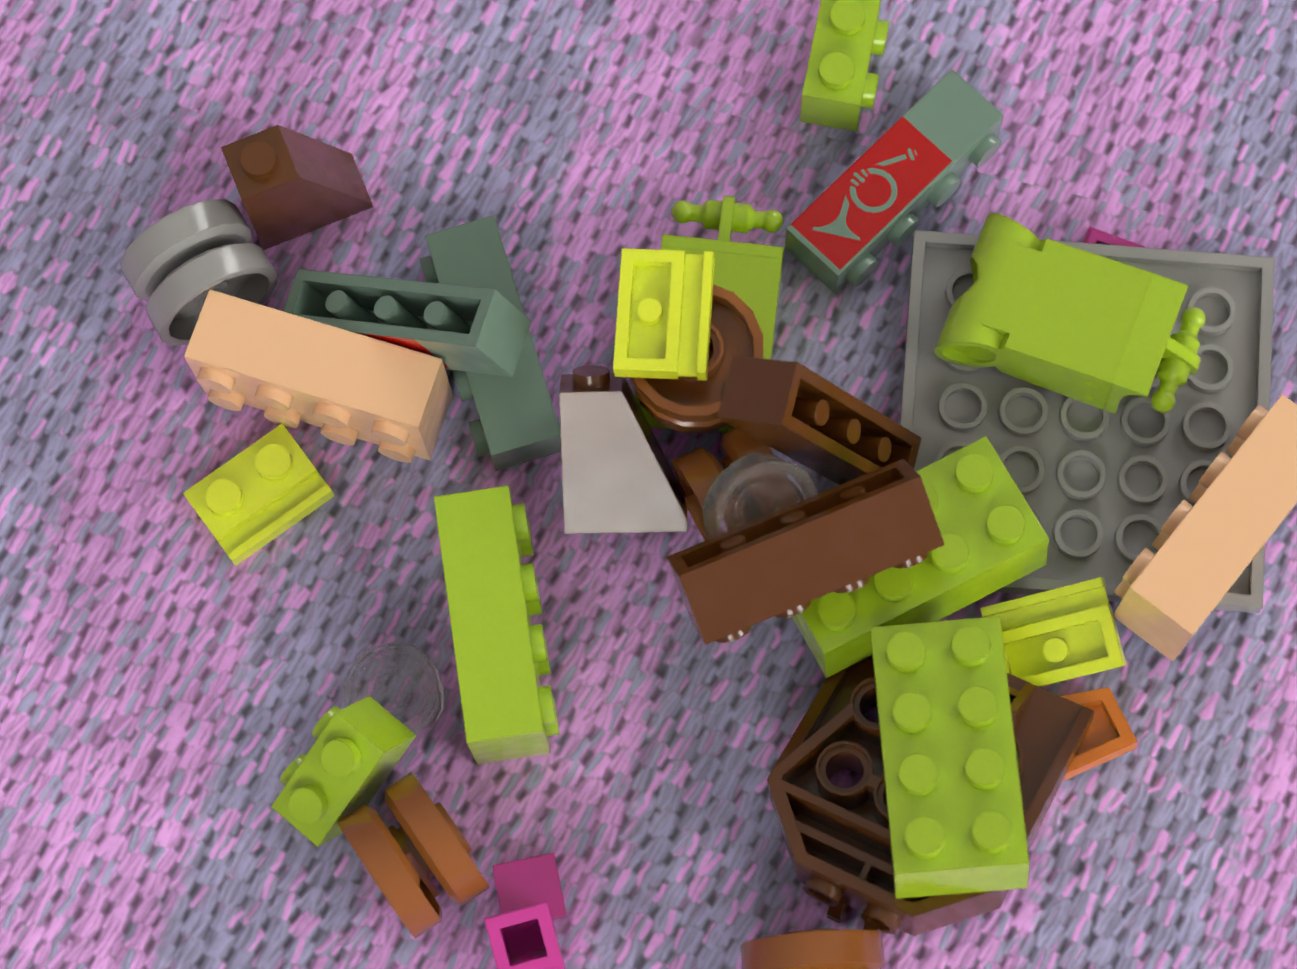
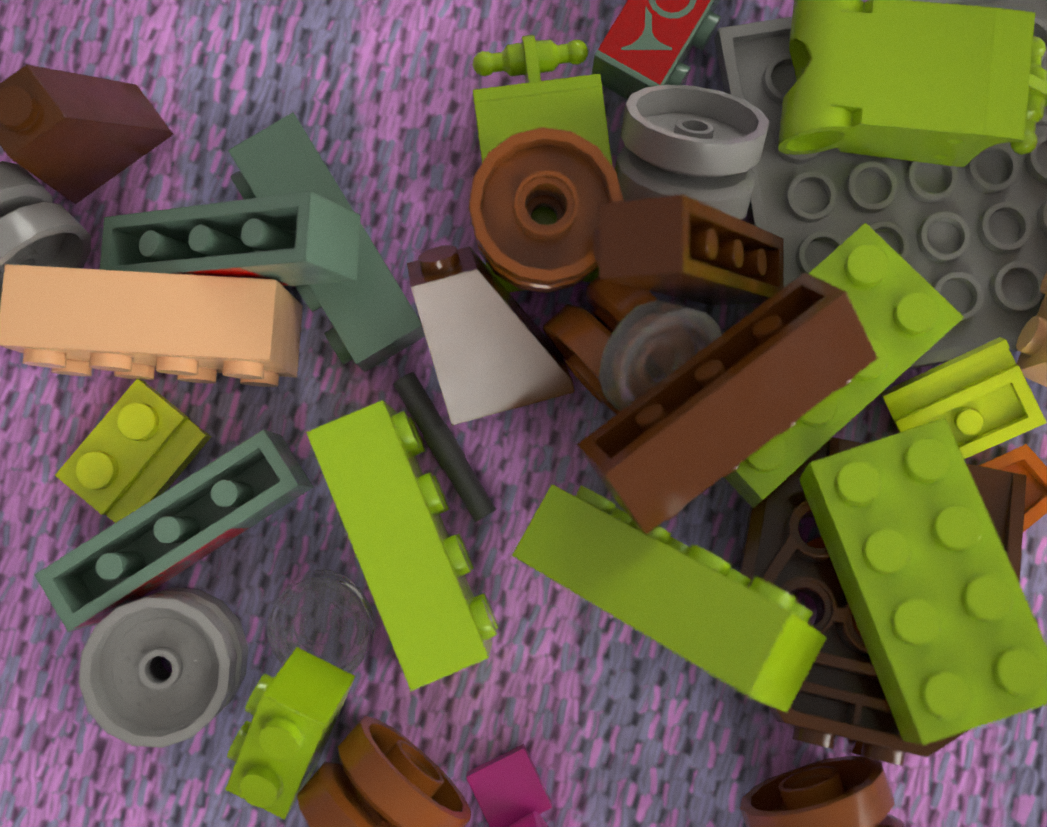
camera: 20 degrees left, 10 degrees up
neon yellow plate [613,248,715,380] -> none
none -> sand green brick [34,429,314,632]
none -> light grey wheel [78,587,248,748]
none -> dark grey piece [393,372,497,522]
none -> lime brick [512,484,827,713]
none -> light grey wheel [615,84,769,220]

